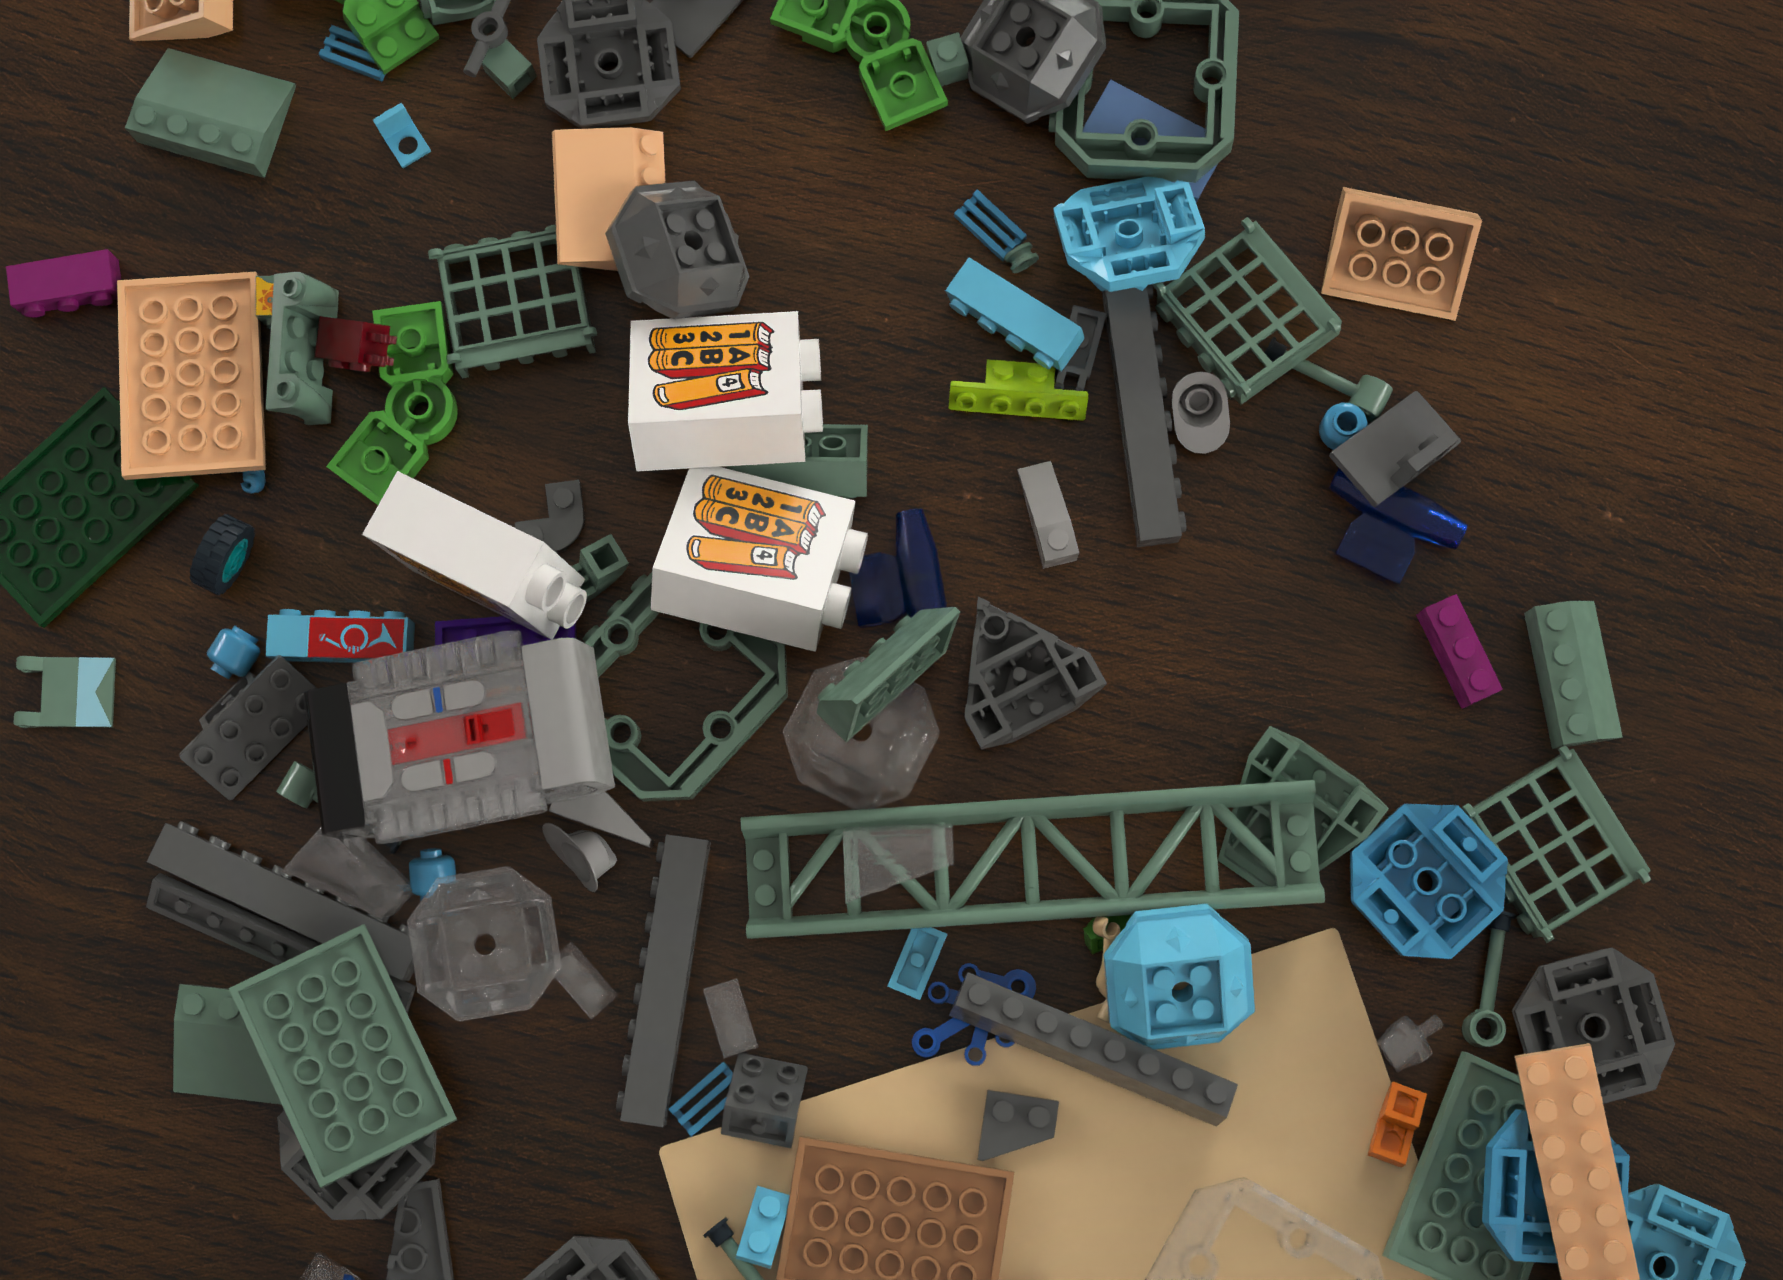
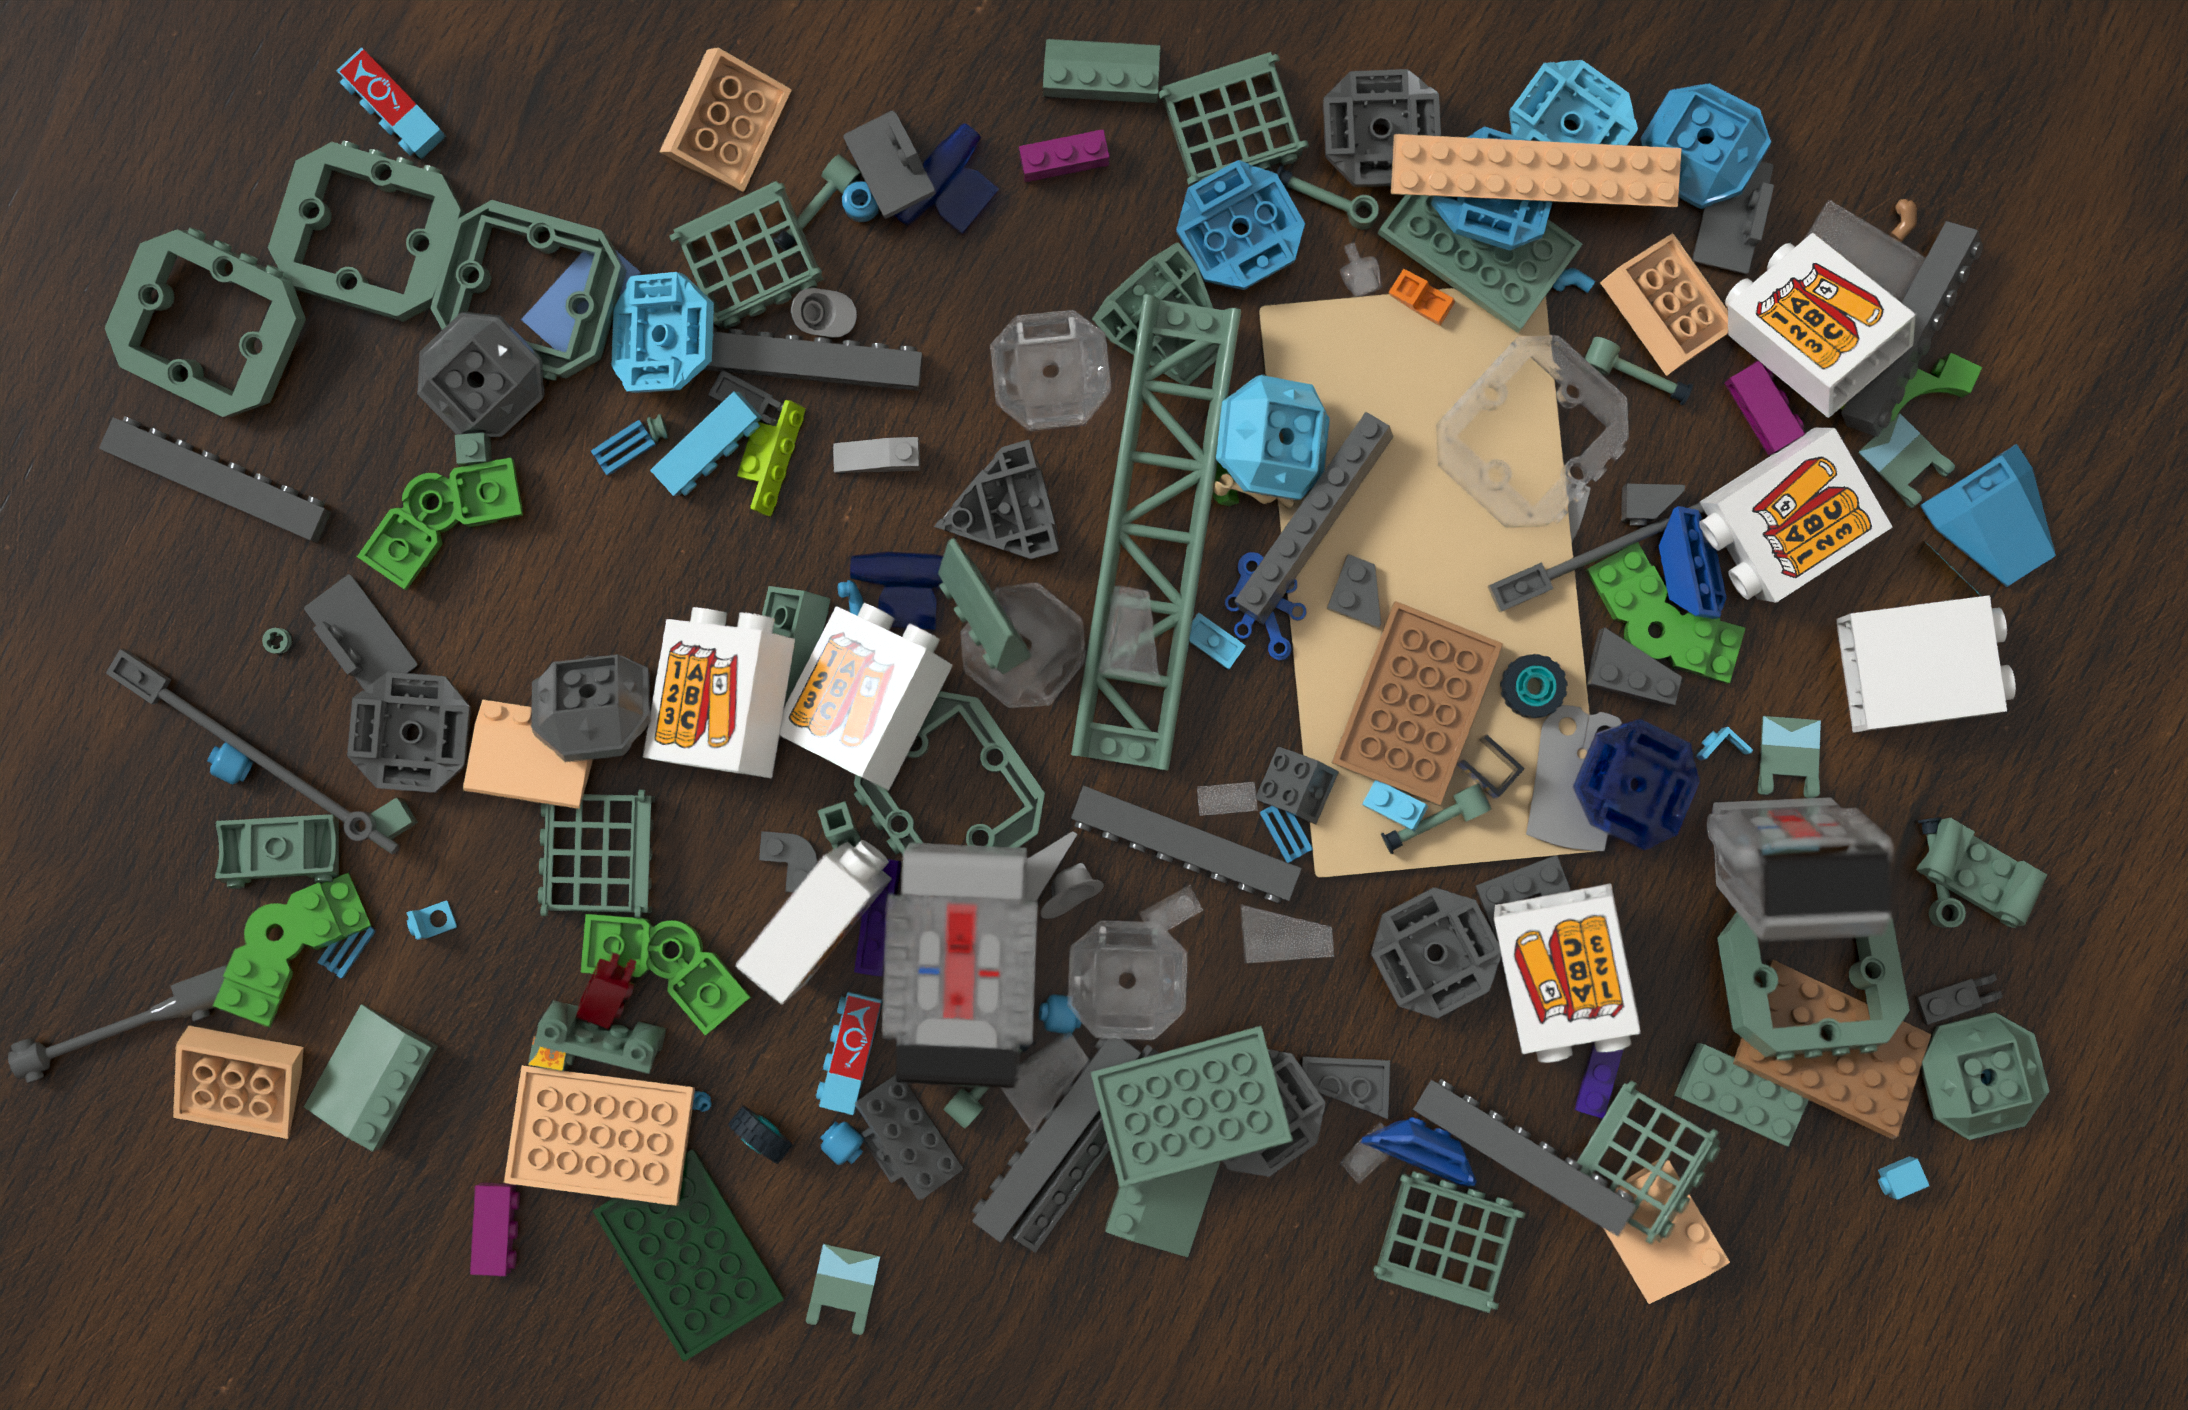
camera: 85 degrees left, 5 degrees up
none -> dark azure arm [838,580,863,616]
none -> clear piece [990,310,1111,431]
none -> clear wedge [1240,905,1334,963]

